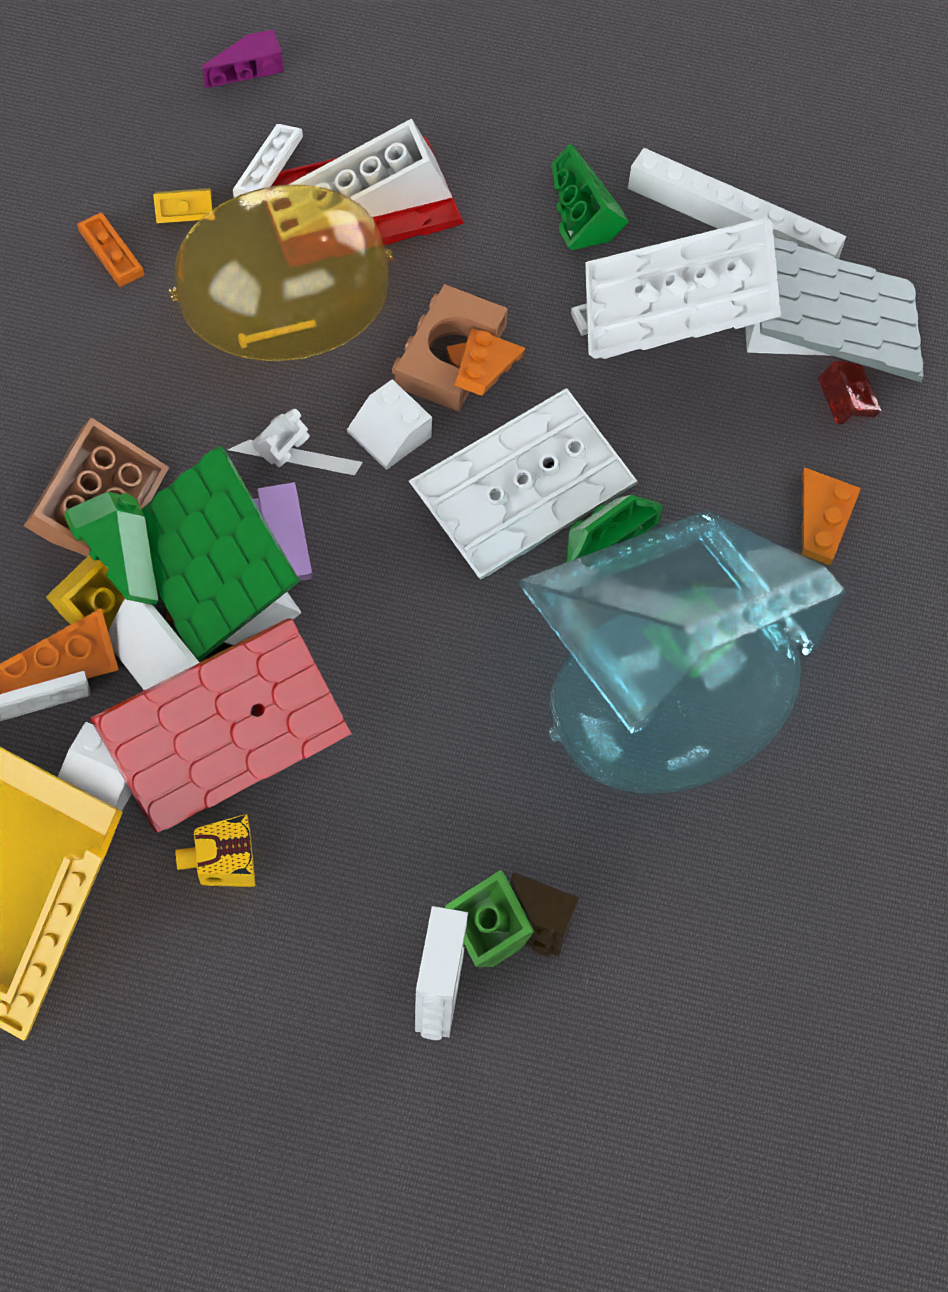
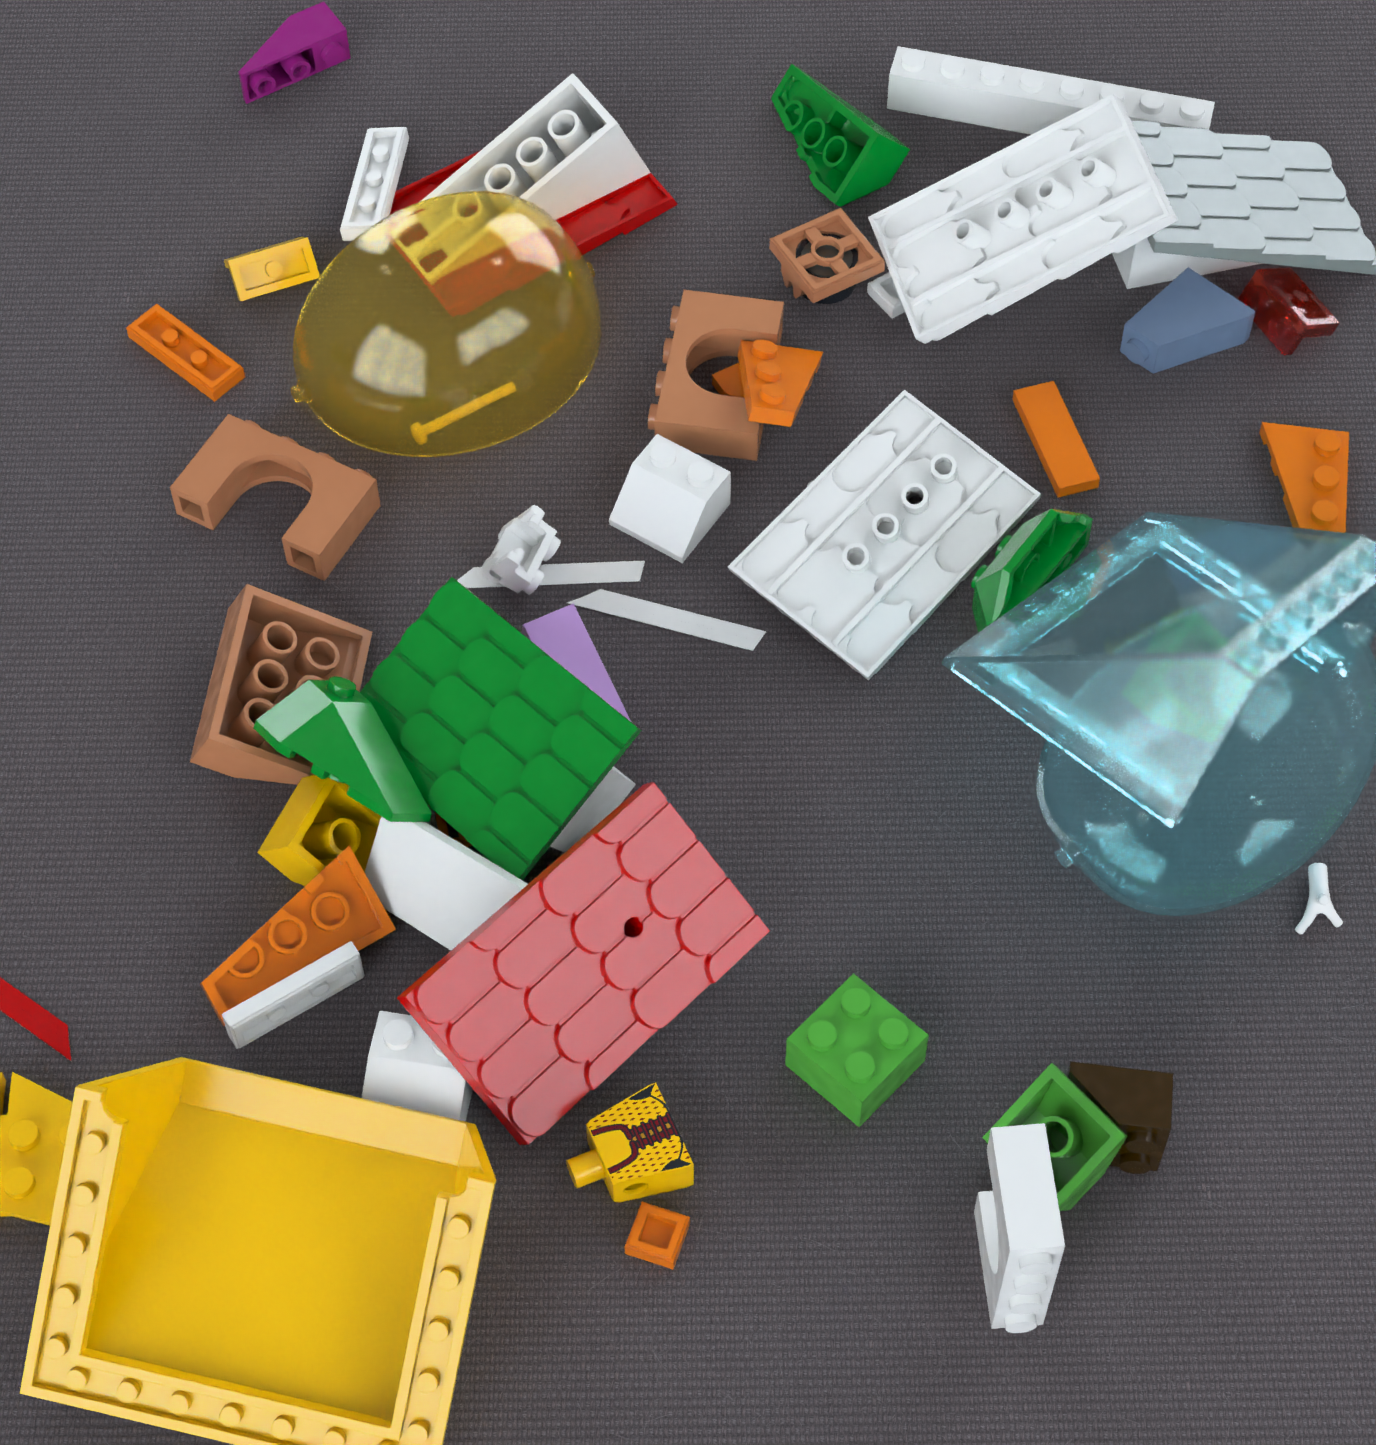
camera: 10 degrees left, 5 degrees down
none -> nougat arch [170,414,381,581]
none -> white sticker [567,589,766,651]
none -> orange tile [625,1201,690,1269]
none -> nougat piece [769,208,885,304]
none -> bright green brick [785,973,929,1127]
none -> orange tile [1012,381,1100,498]
none -> sand blue slope [1120,267,1256,374]
none -> white bar [1295,863,1343,934]

